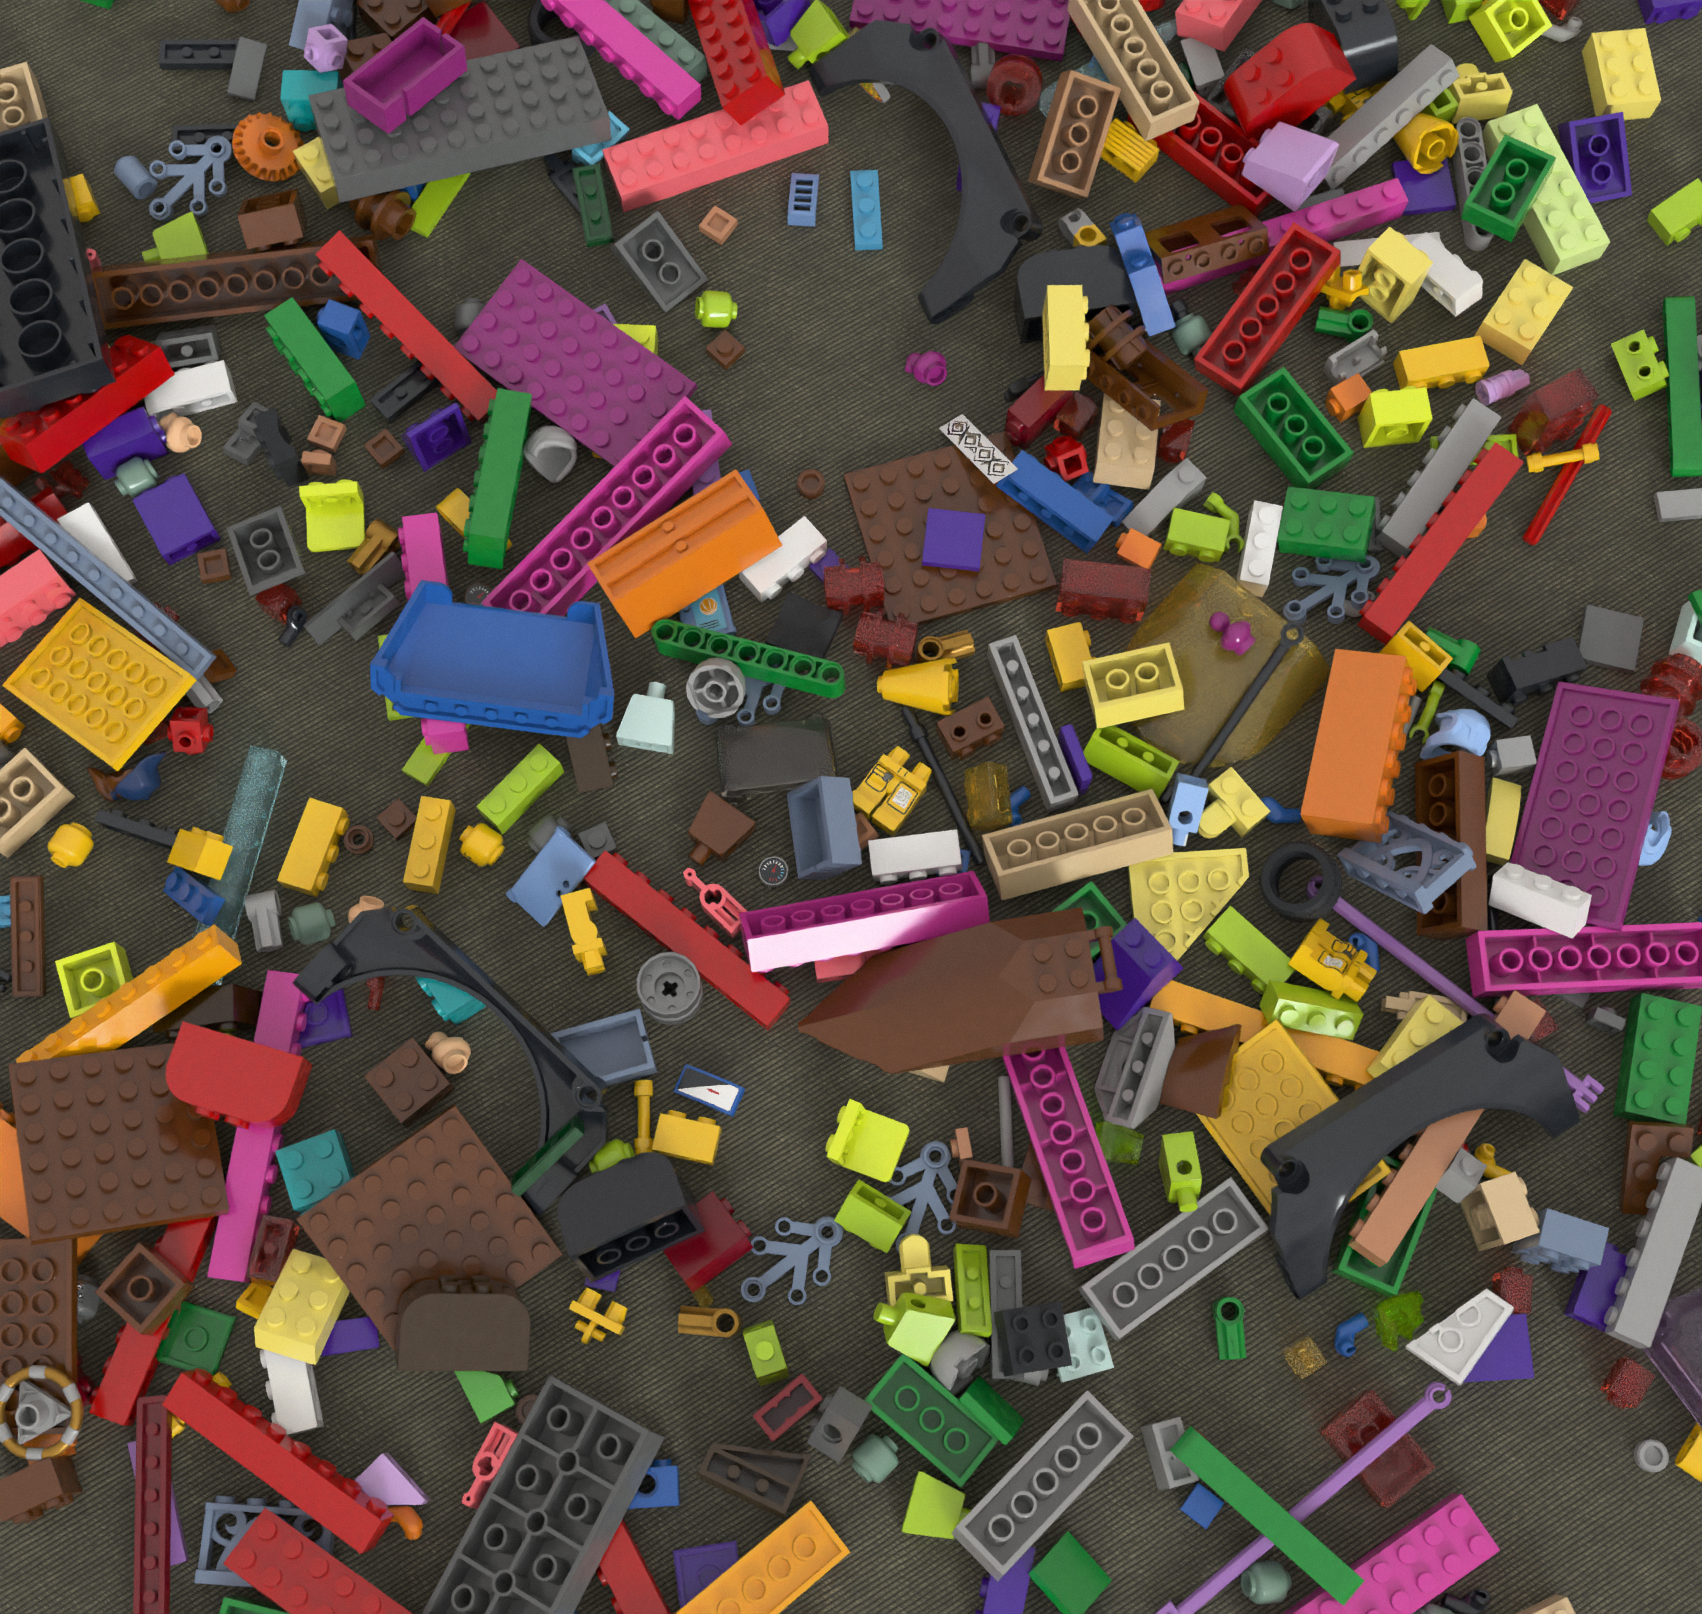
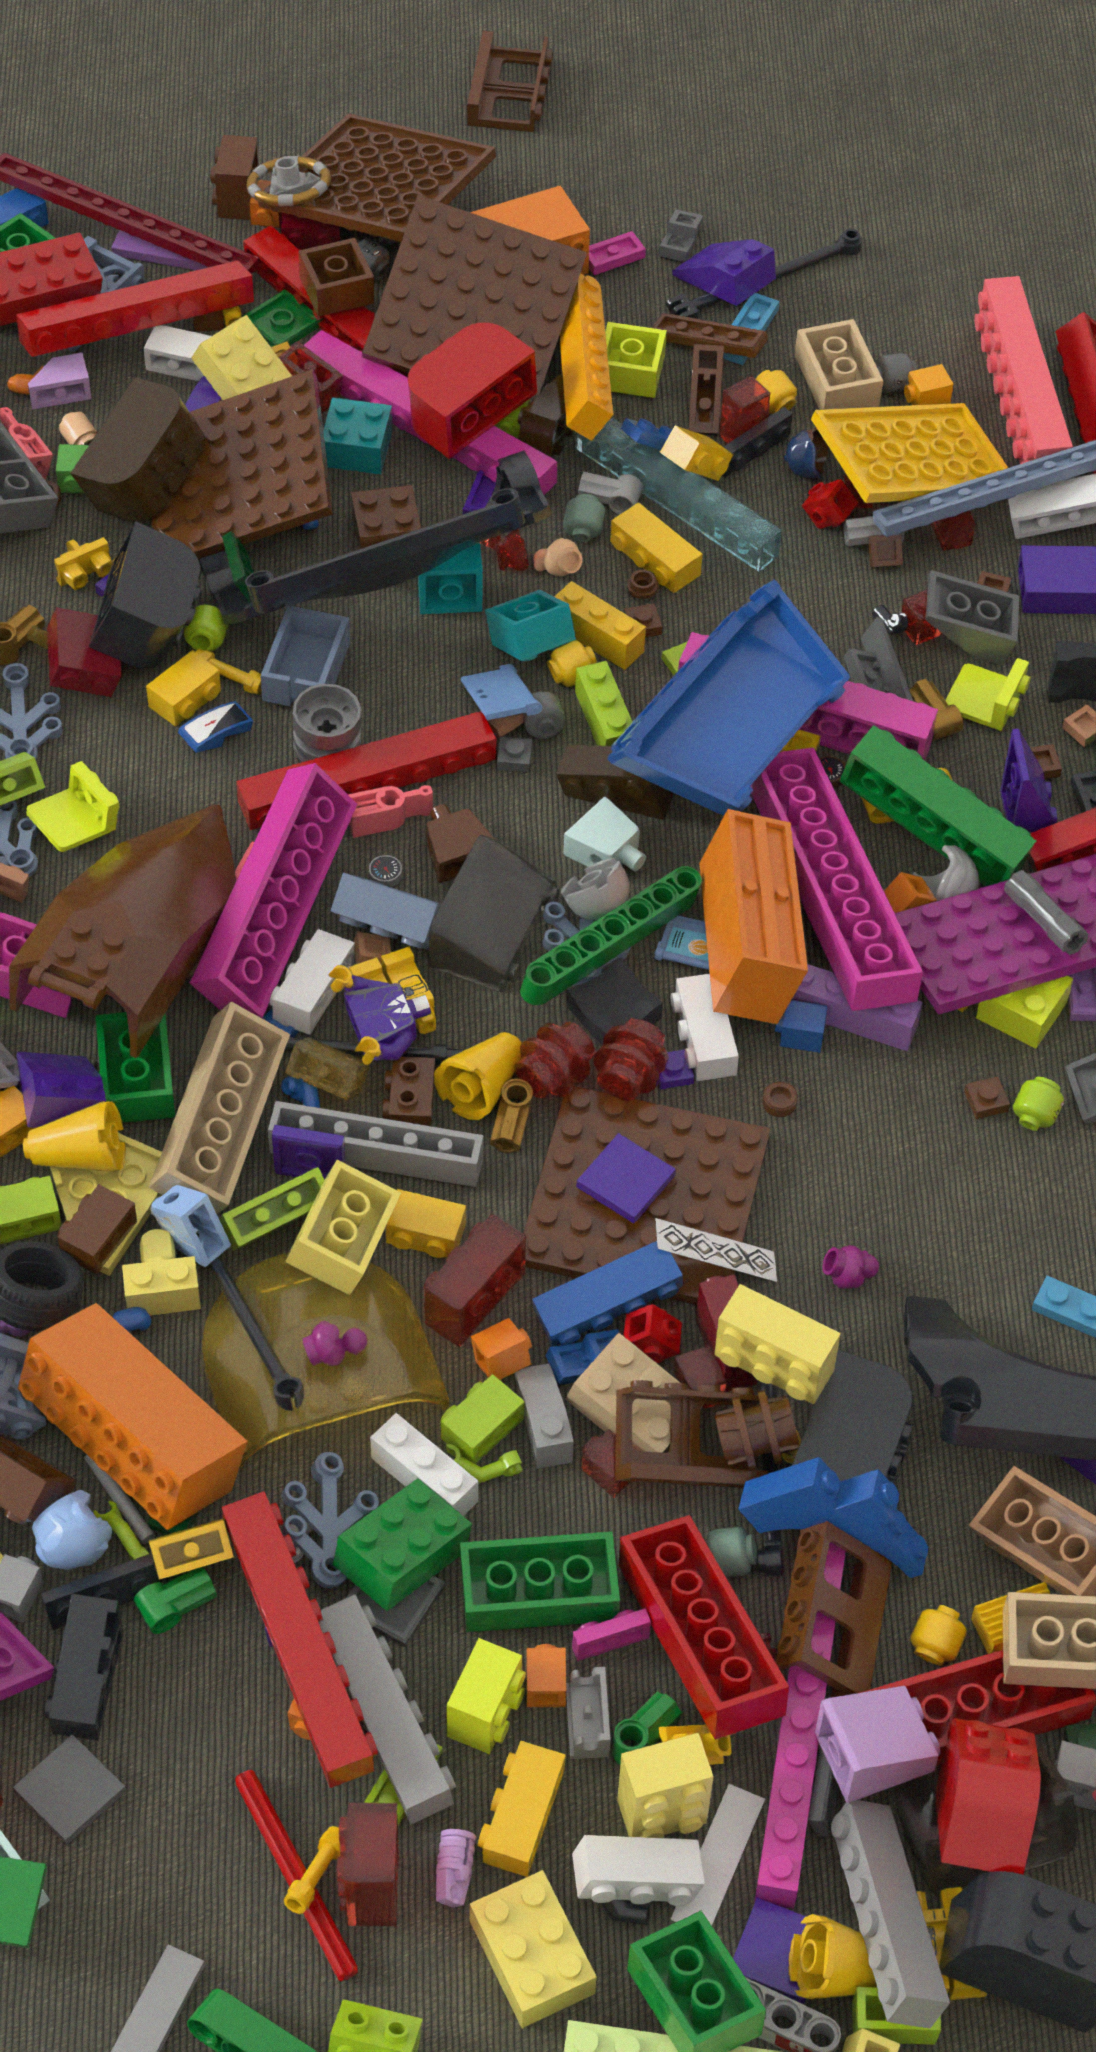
camera: 120 degrees right, 20 degrees down
nougat plate [301,450,337,476] -> none
yellow hips [561,888,608,976] -> none
leg [1058,208,1107,247] -> none
none -> yellow cone [23,1101,126,1172]
none -> reddish brown brick [57,1184,137,1275]
none -> light nougat brick [59,412,98,445]
none -> dark purple torso [328,965,431,1065]
none -> teal brick [485,589,576,661]
none -> dark pink plate [572,1609,651,1661]
none -> reddish brown slope [689,344,724,435]
none -> clear red brick [720,375,771,443]
none -> orange brick [884,872,937,914]
none -> yellow head [910,1605,967,1666]
none -> dark grey axle [1004,870,1088,955]

